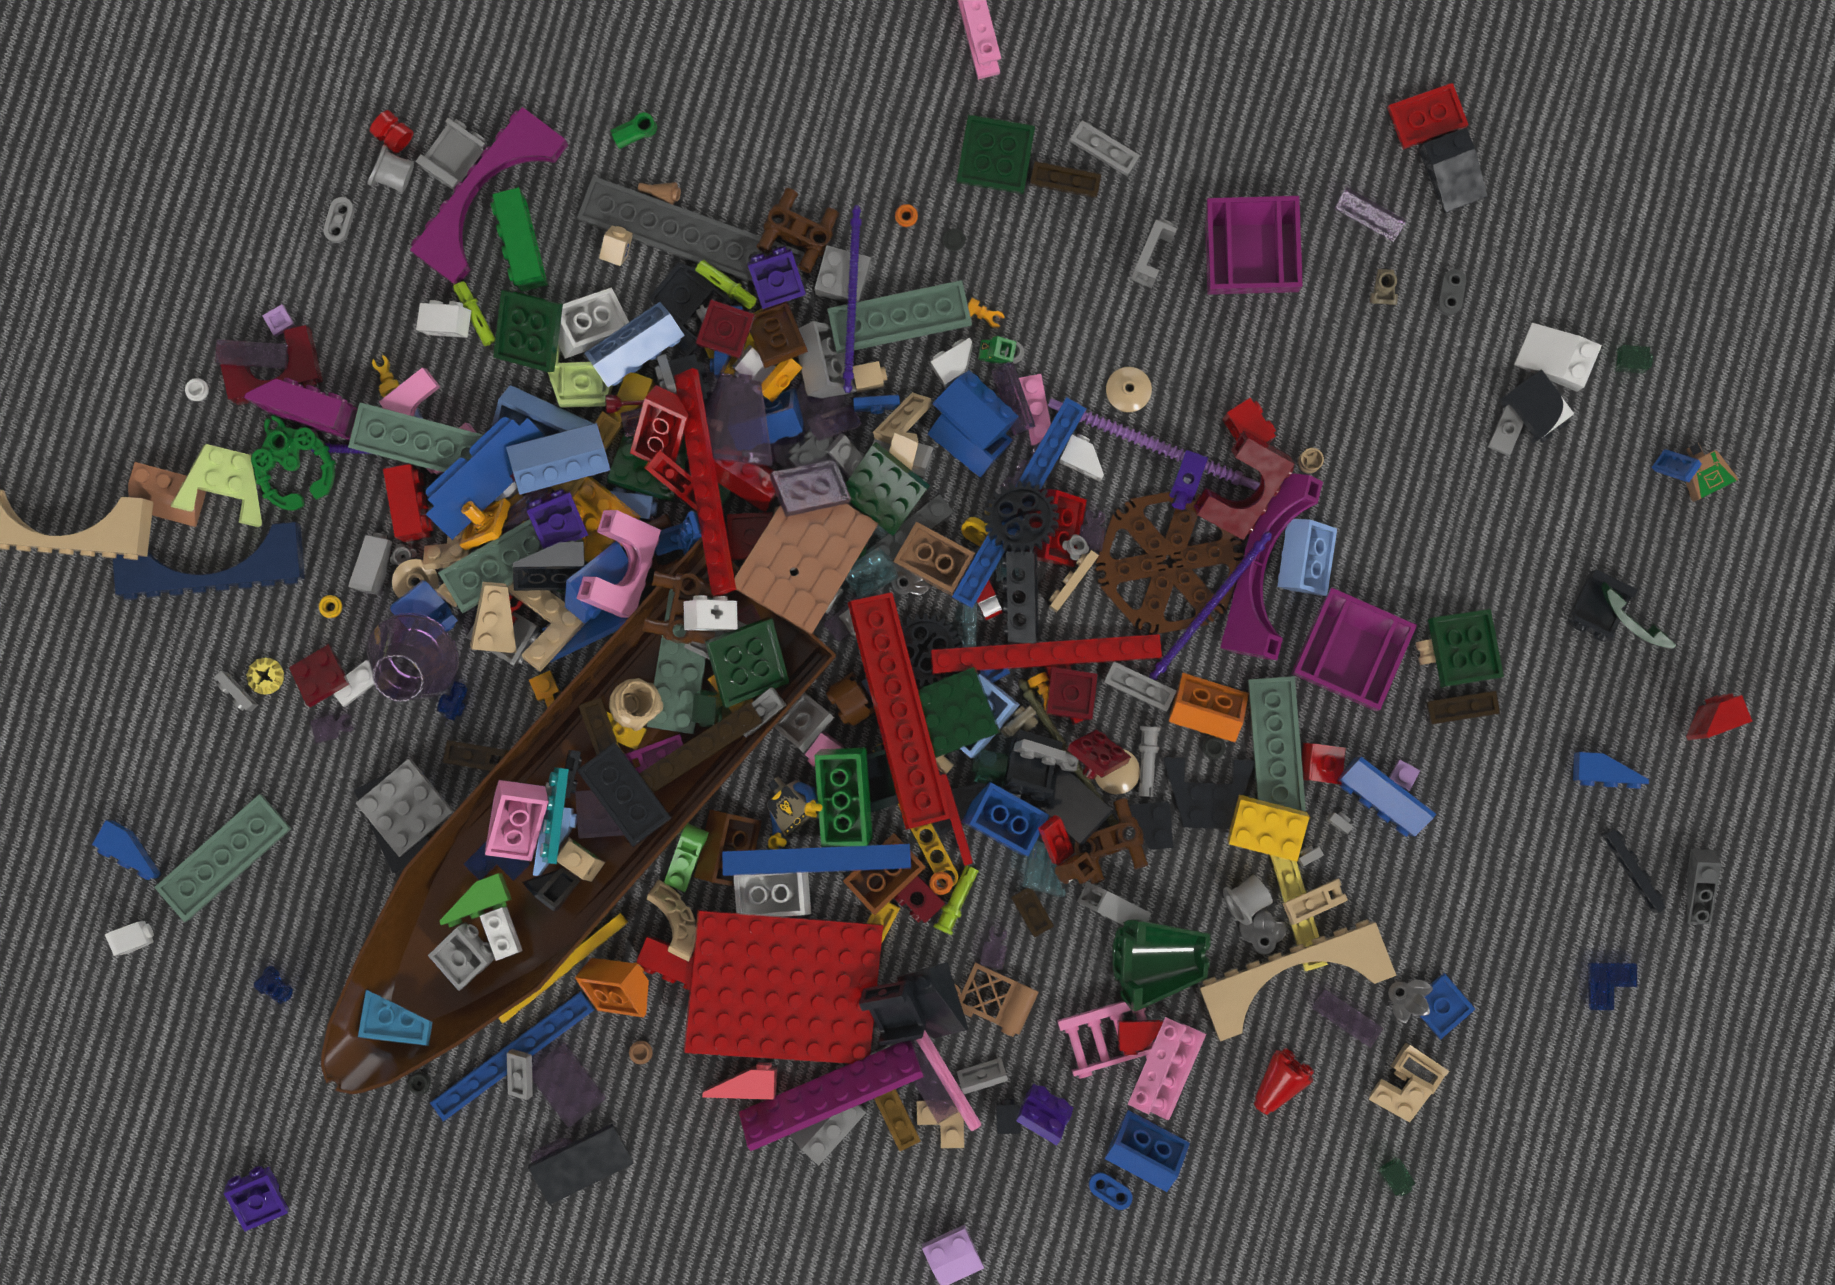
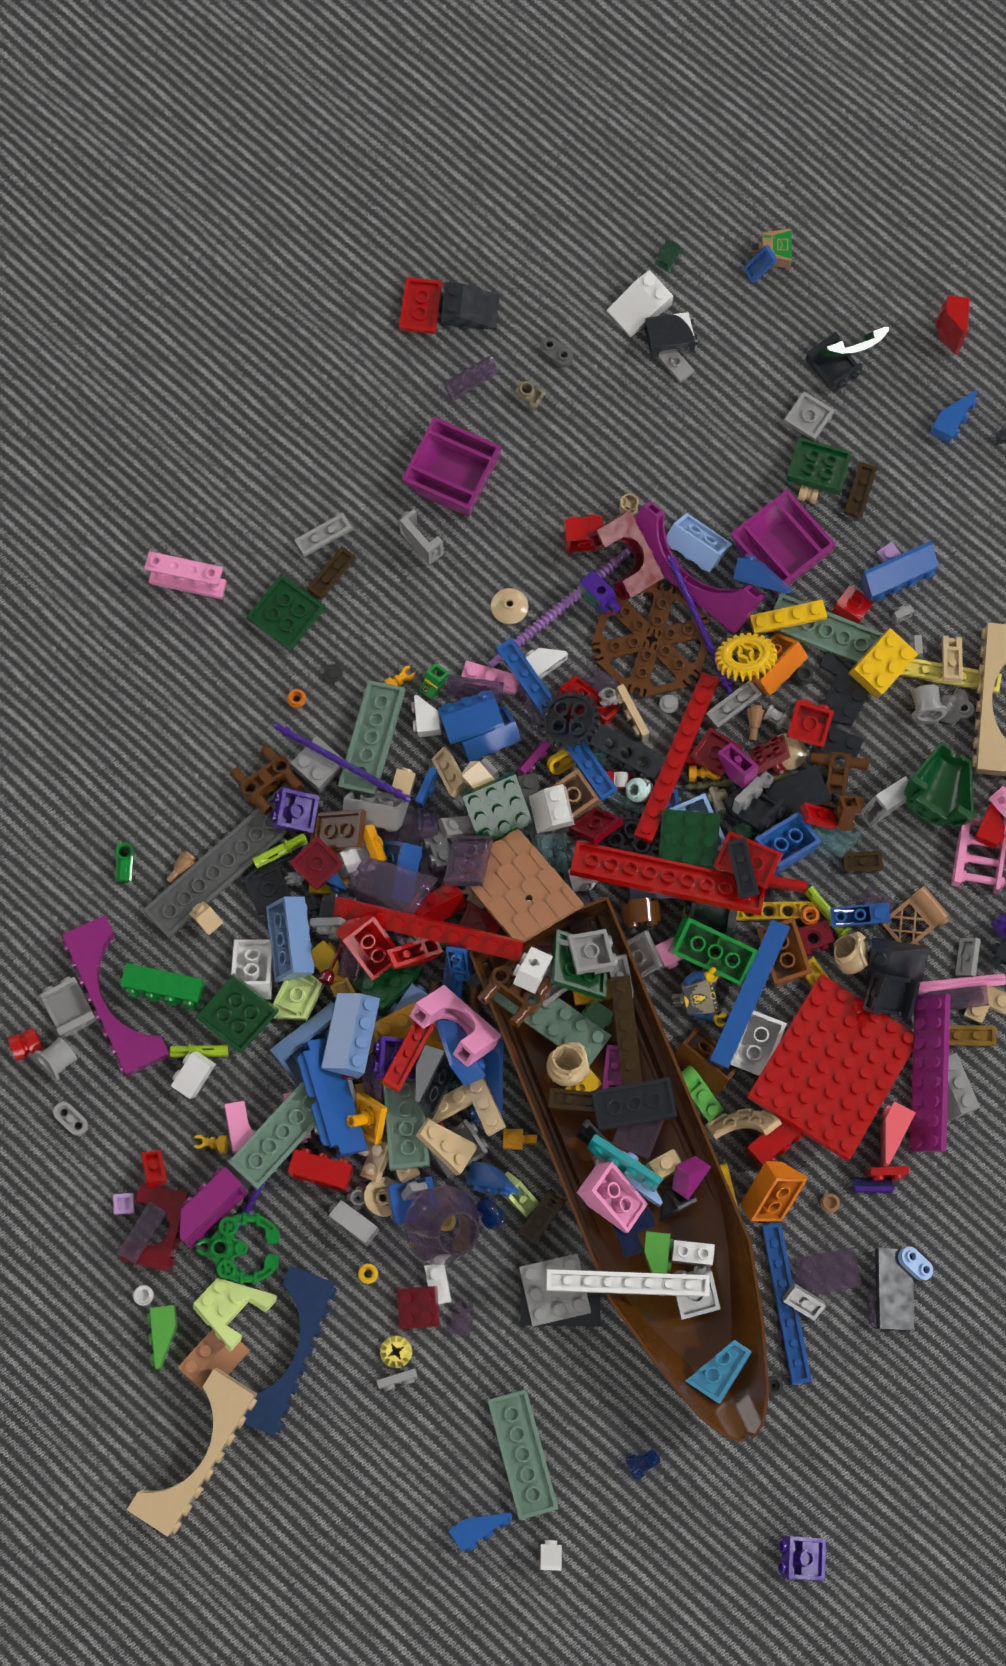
camera: 70 degrees left, 10 degrees down
none -> red plate [141,1150,167,1188]
none -> bright green slope [147,1305,178,1370]
none -> red plate [380,1021,435,1093]
none -> light grey plate [401,1182,428,1201]
none -> blue slope [466,1161,519,1197]
none -> yellowish green slope [504,1171,540,1218]
none -> magenta plate [516,741,550,775]
none -> white slope [529,784,575,834]
none -> white plate [546,1269,710,1297]
none -> light grey plate [567,929,617,975]
none -> dark red plate [568,807,623,844]
none -> light aqua head [626,778,654,803]
none -> light grey plate [659,695,678,713]
none -> magenta slope [672,1156,711,1200]
none -> red plate [714,831,783,889]
none -> yellow gear [715,633,777,682]
none -> magenta slope [717,743,759,789]
none -> black plate [727,838,760,900]
none -> blue slope [733,554,792,593]
none -> medium nougat cone [747,705,766,741]
none -> yellow plate [749,599,827,634]
none -> light grey plate [784,391,835,441]
none -> red plate [786,699,834,748]
none -> blue slope [830,902,891,927]
none -> tan helmet [834,931,868,975]
none -> dark purple slope [852,1177,895,1193]
none -> red plate [865,1166,910,1181]
none -> light blue plate [898,1247,933,1280]

